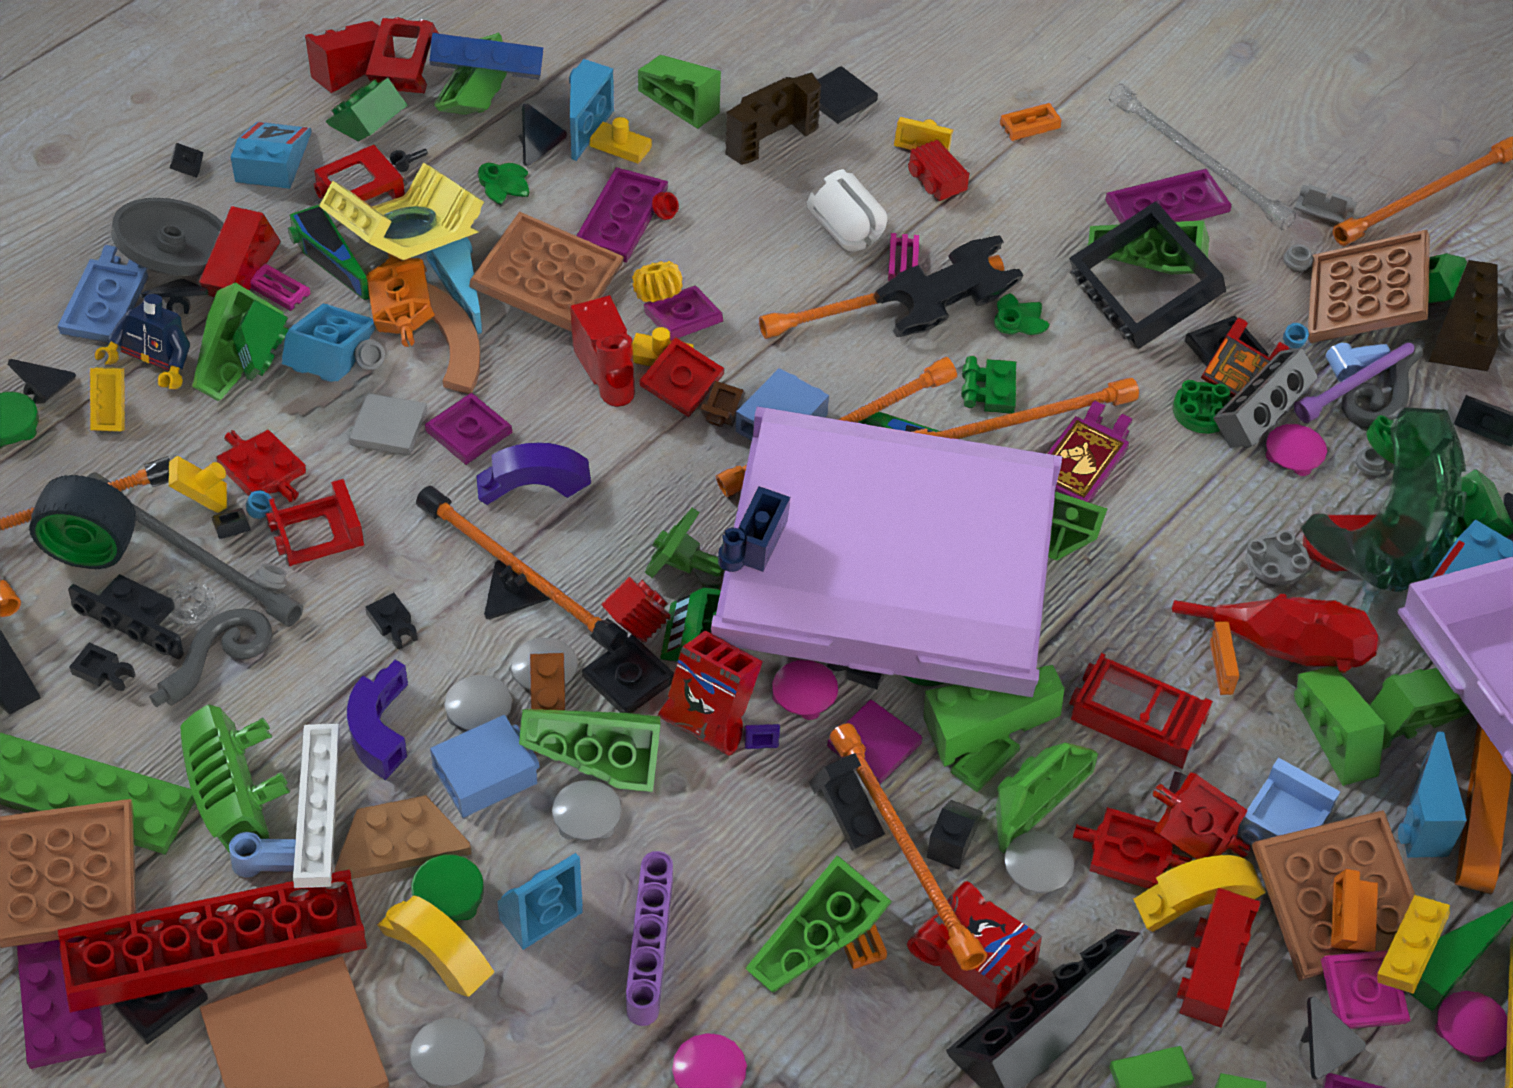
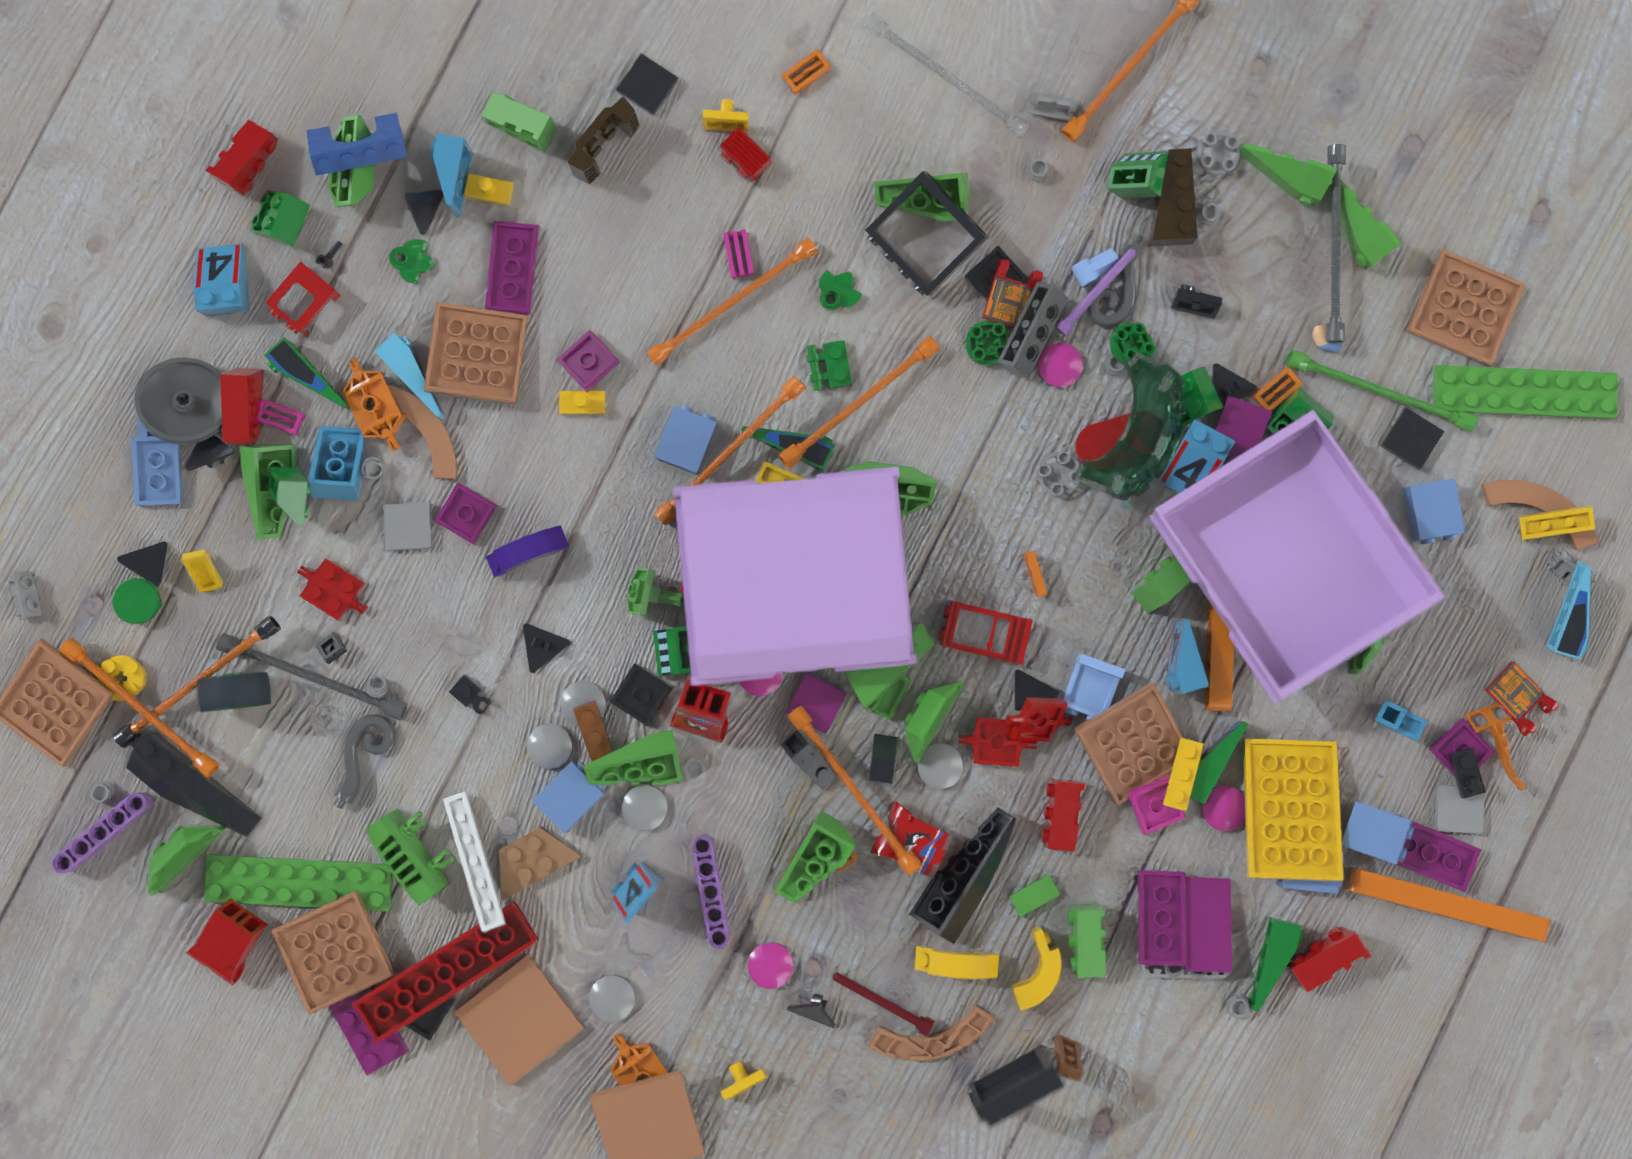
camera: 15 degrees left, 35 degrees up
black bracket [68,574,184,659] -> none
black plate [69,642,136,691] -> none
dark blue torso [95,294,190,389] -> none
yellow tile [168,456,227,513] -> none
black tile [169,143,204,178] -> none
light blue piece [229,832,296,878] -> none
dark azure hinge [246,491,272,519] -> none
red window [266,479,364,567] -> none
light yellow panel [319,163,484,260] -> none
dark purple arch [347,659,408,780] -> none
red window [365,17,439,94] -> none
yellow arch [377,895,495,997] -> none
green tile [411,855,484,922] -> none
orange hose [416,486,628,653] -> none
red piece [570,295,635,407] -> none
red brick [601,576,671,642] -> none
yellow gear [632,261,683,302] -> none
red plate [639,337,724,417] -> none
red plate [652,192,679,220] -> none
reddish brown bracket [700,381,745,427] -> none
dark blue hinge [718,486,791,572] -> none
dark purple slope [744,724,780,749] -> none
white cylinder [807,169,888,252] -> none
black piece [873,235,1024,337] -> none
tile [1047,401,1132,503] -> none
magenta tile [1105,169,1232,224] -> none
yellow arch [1133,855,1266,932] -> none
red piece [1172,593,1380,673] -> none
dark azure hinge [1283,323,1309,349] -> none
bright green wedge [1294,666,1385,786] -> none
black piece [1300,996,1366,1080] -> none
nougat tile [1308,230,1430,343] -> none
orange panel [1331,869,1378,952] -> none

